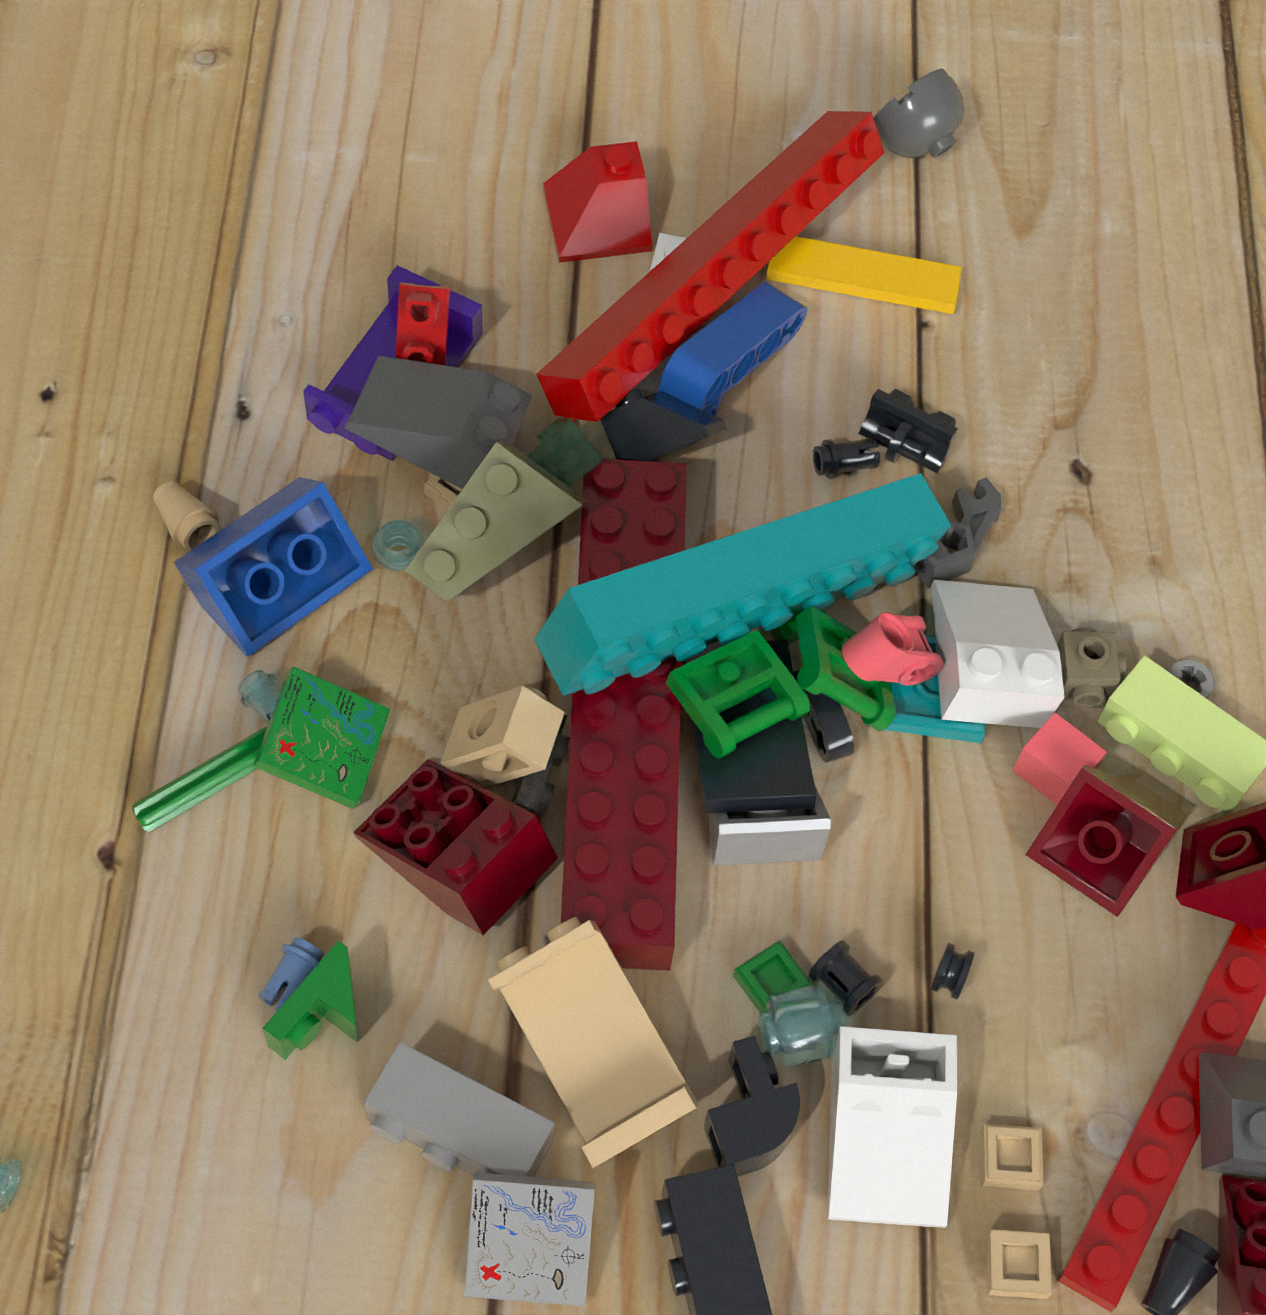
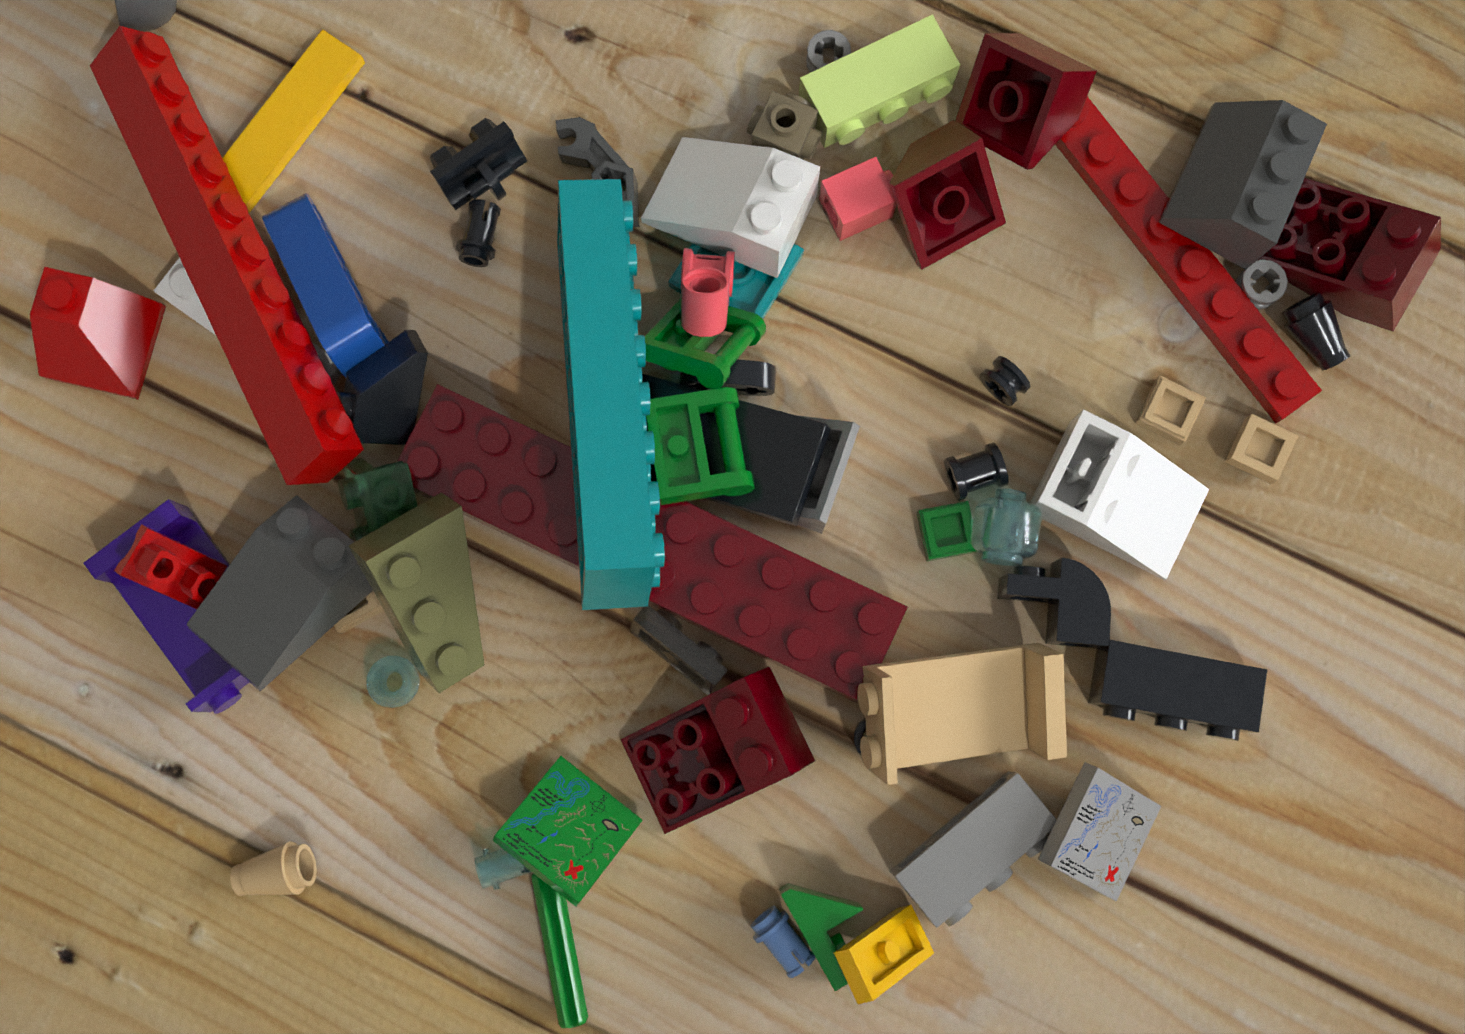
camera: 60 degrees left, 20 degrees up
blue slope [174,477,373,656] -> none
tan brick [440,685,565,788] -> none
none -> yellow plate [834,904,934,1004]
none -> light grey bush [1235,260,1288,310]

